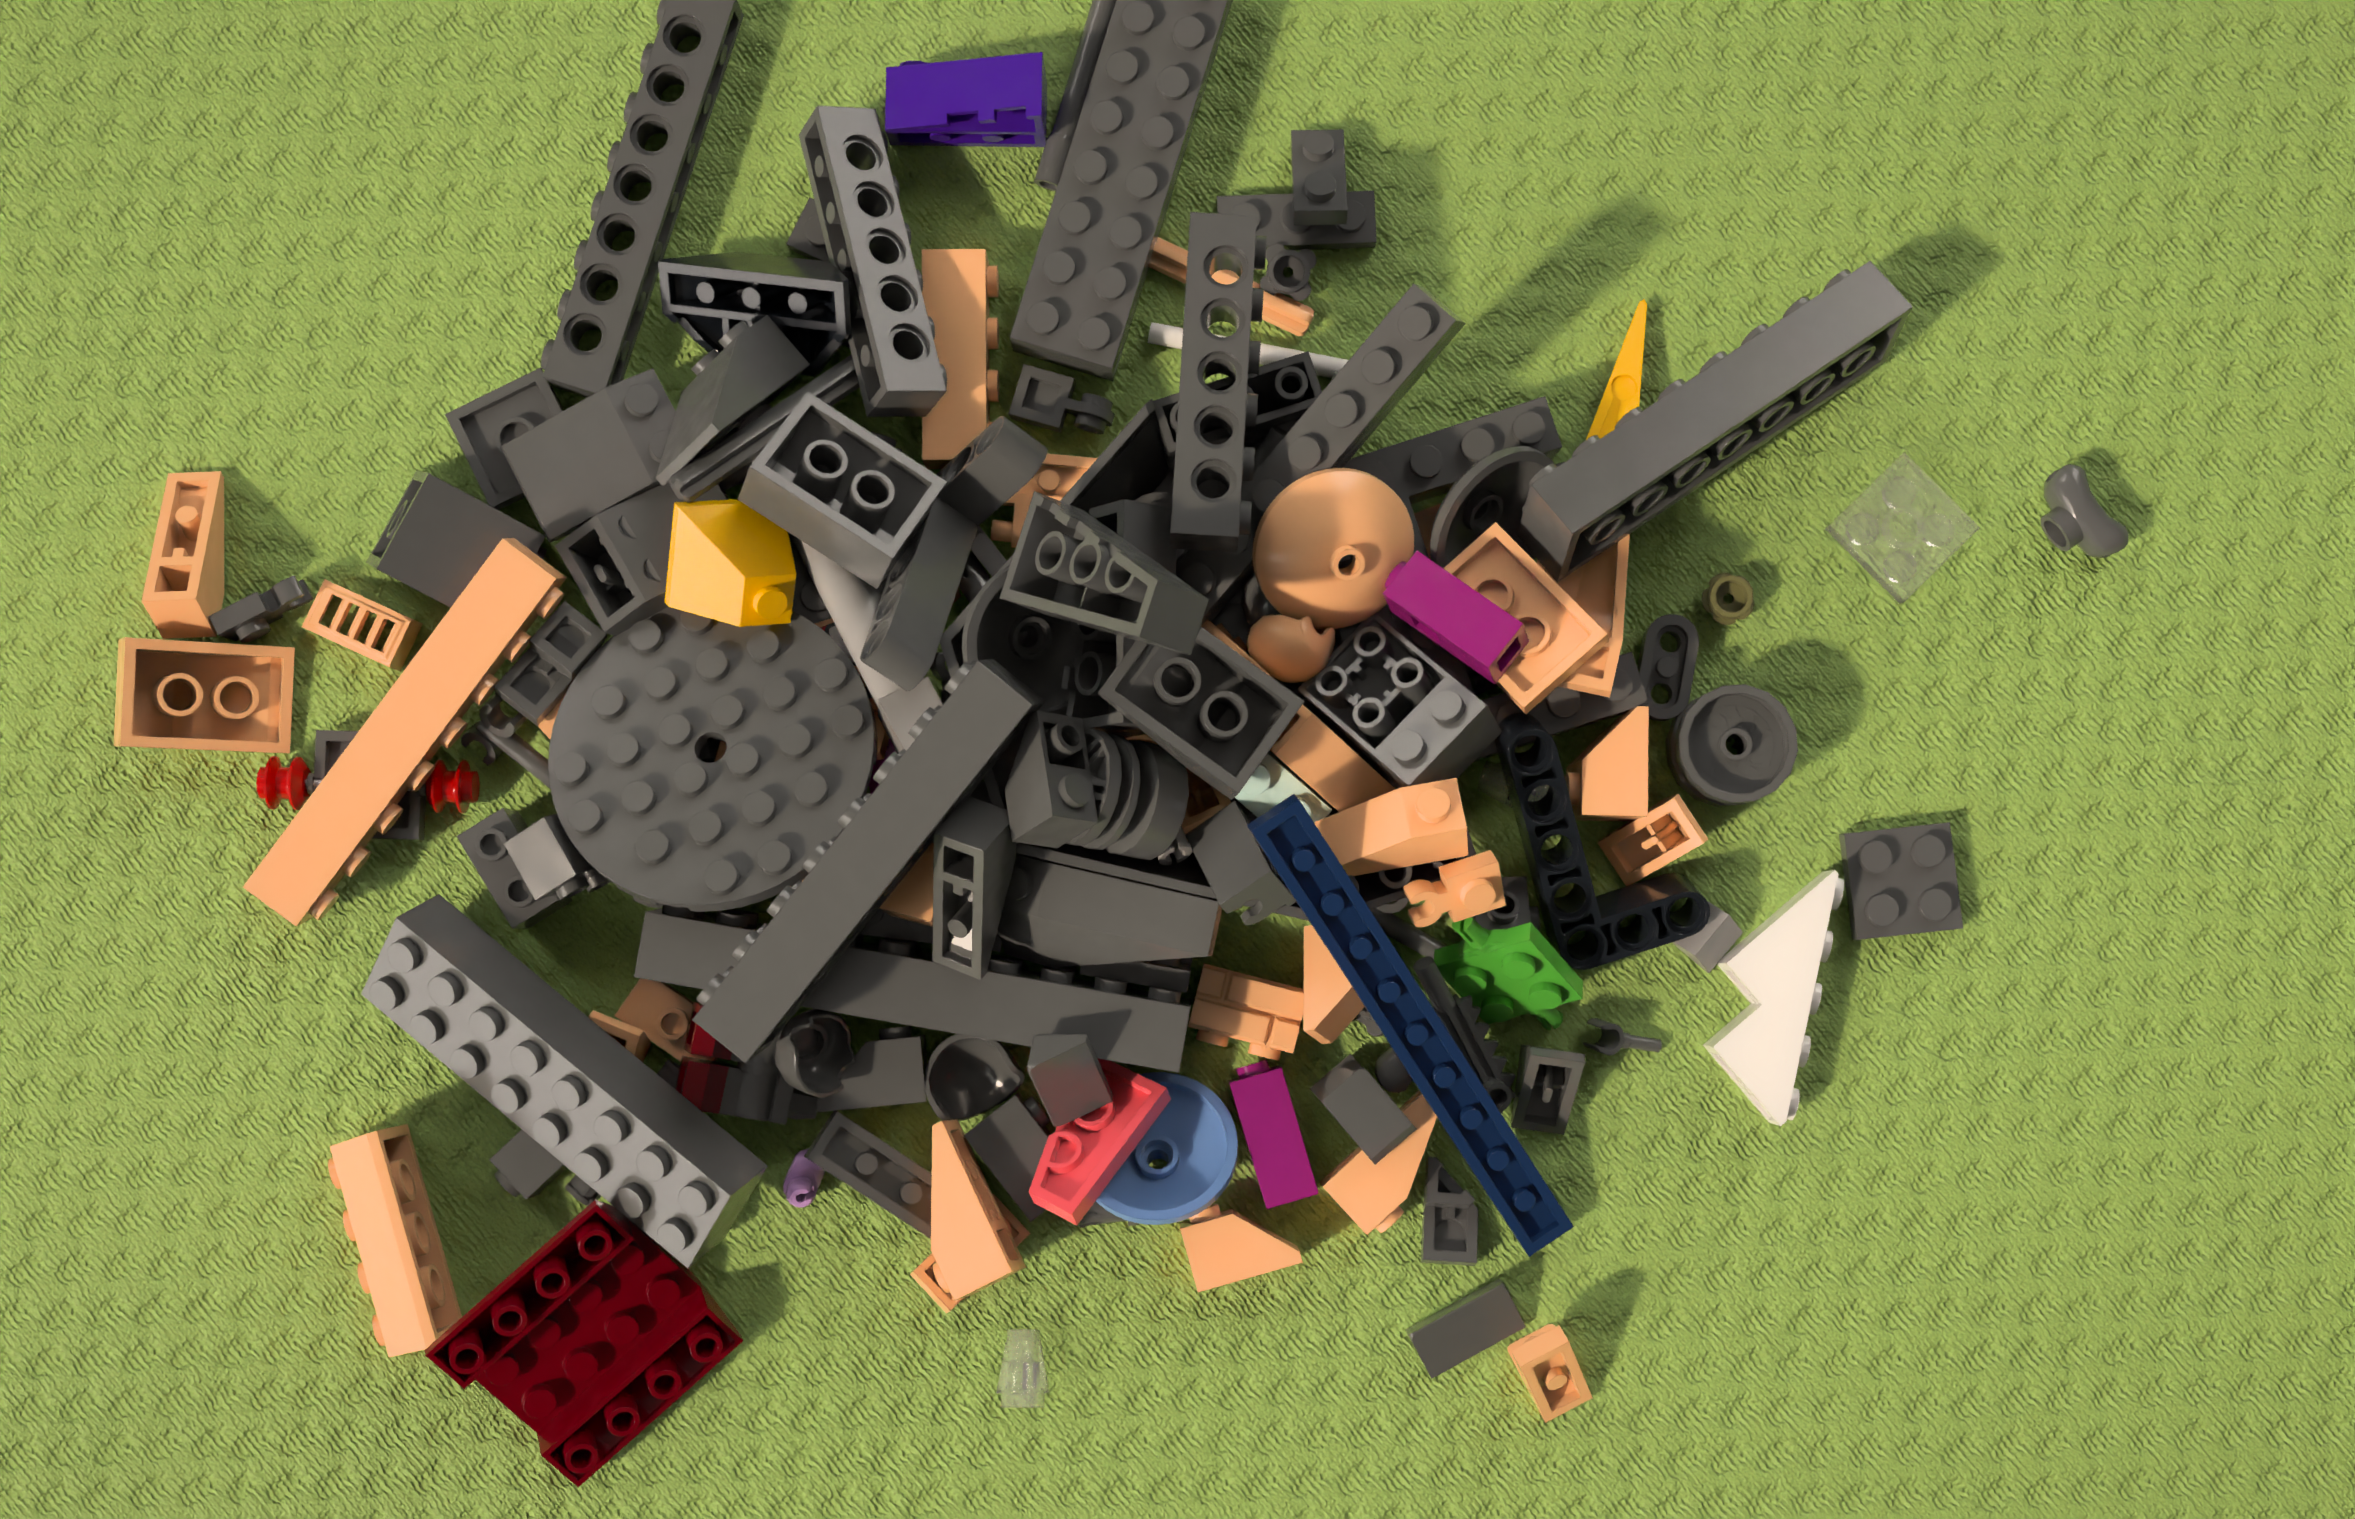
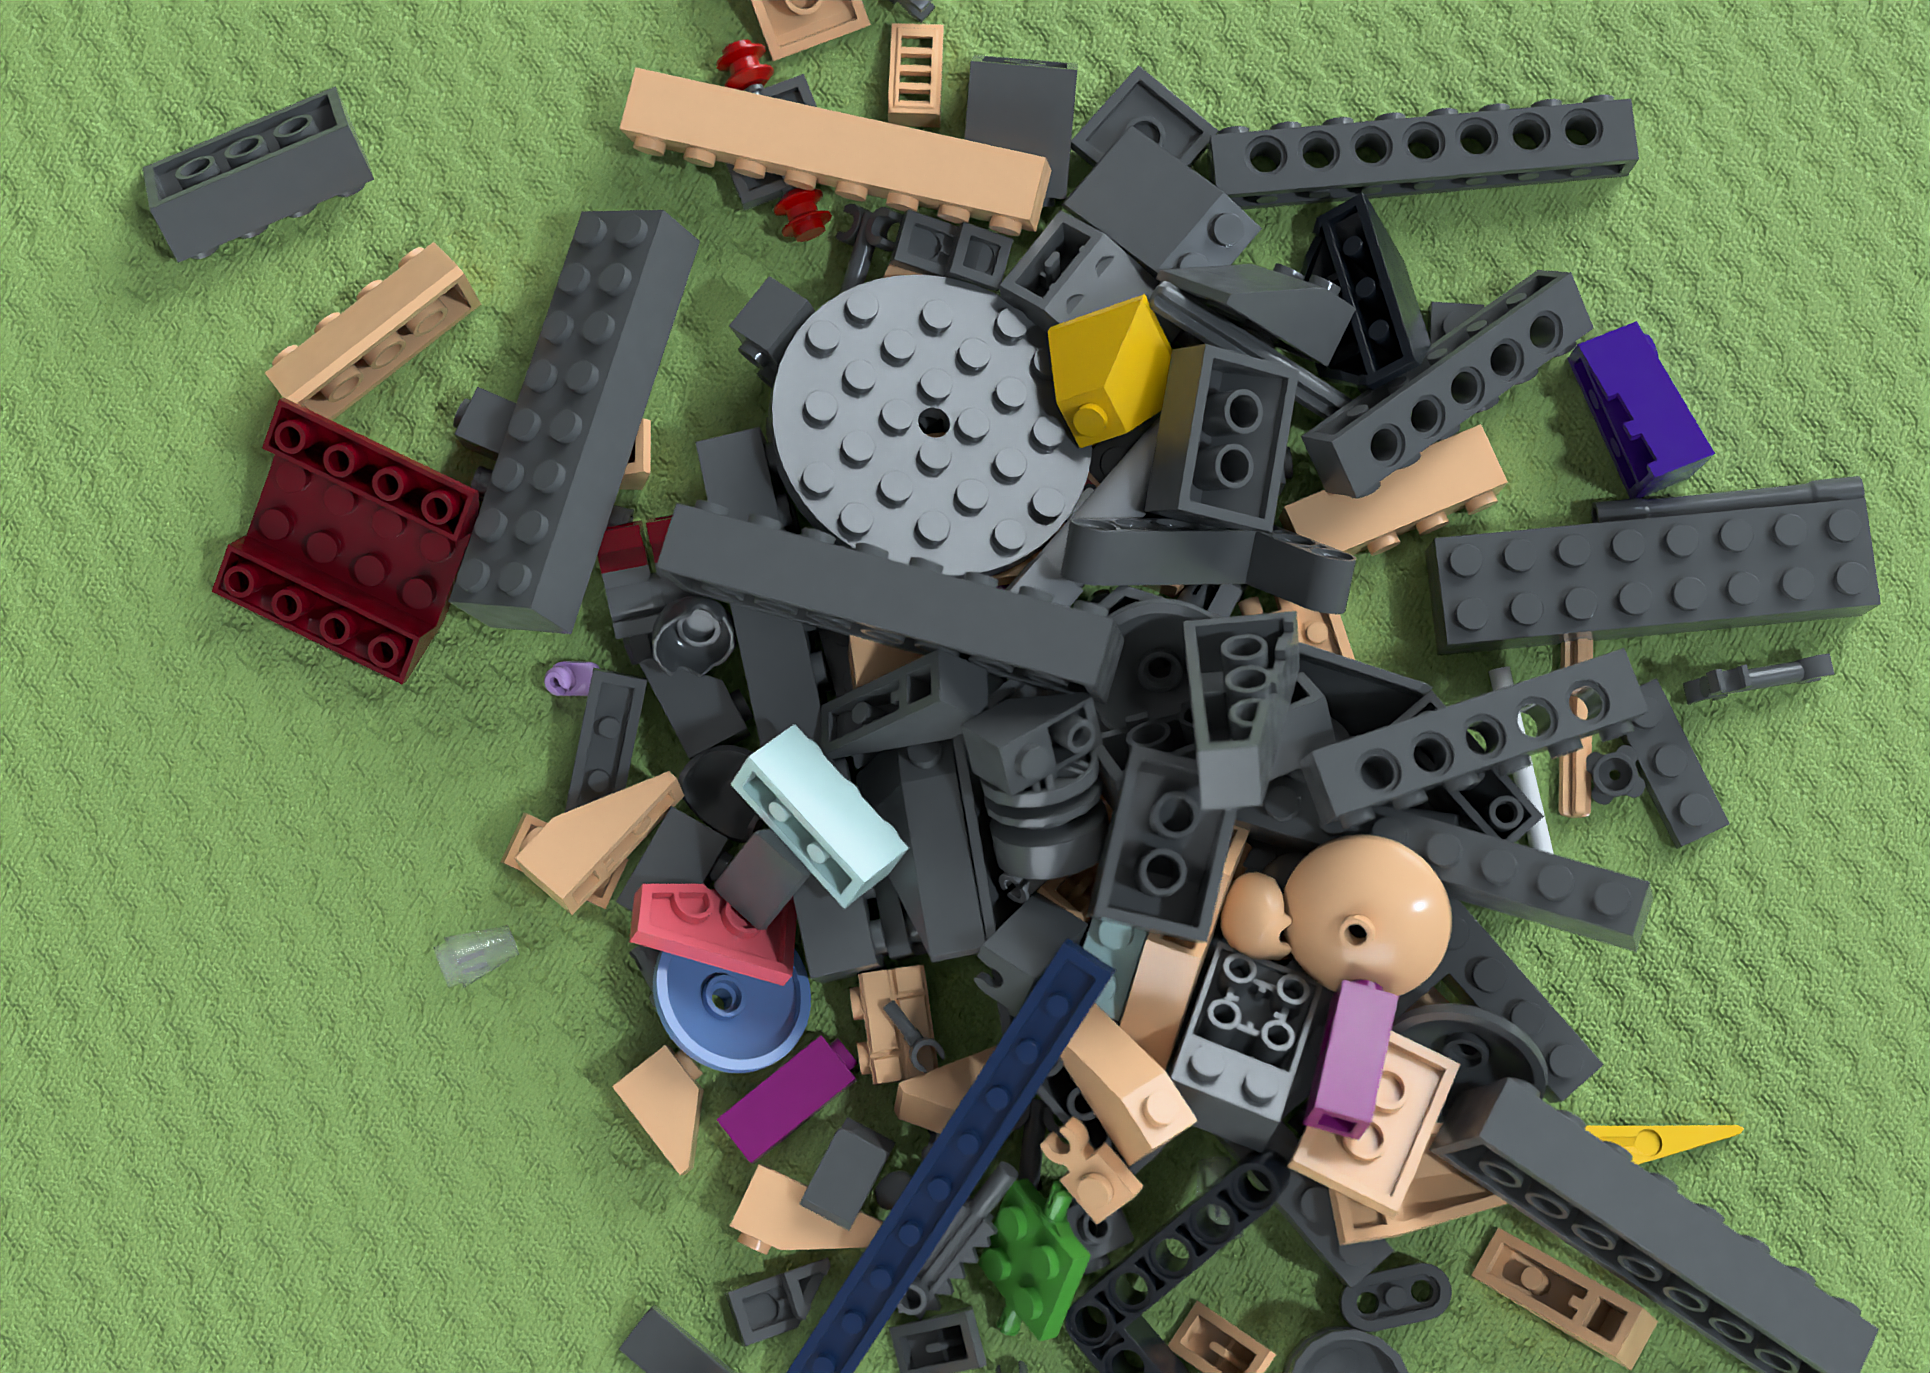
camera: 70 degrees right, 5 degrees down
dark grey brick [456,808,573,929] -> none
light nougat plate [614,978,717,1062] -> none
dark grey plate [1008,364,1115,434] -> none
dark grey plate [1291,129,1348,225] -> none
light nougat slope [1564,706,1649,821] -> none
olive plate [1702,573,1754,625] -> none
none -> dark grey slope [142,86,374,263]
none -> light aqua brick [731,724,909,909]
none -> dark grey hand [883,1000,944,1073]
none -> light nougat slope [1471,1227,1658,1370]
none -> dark grey bar [1683,653,1835,705]

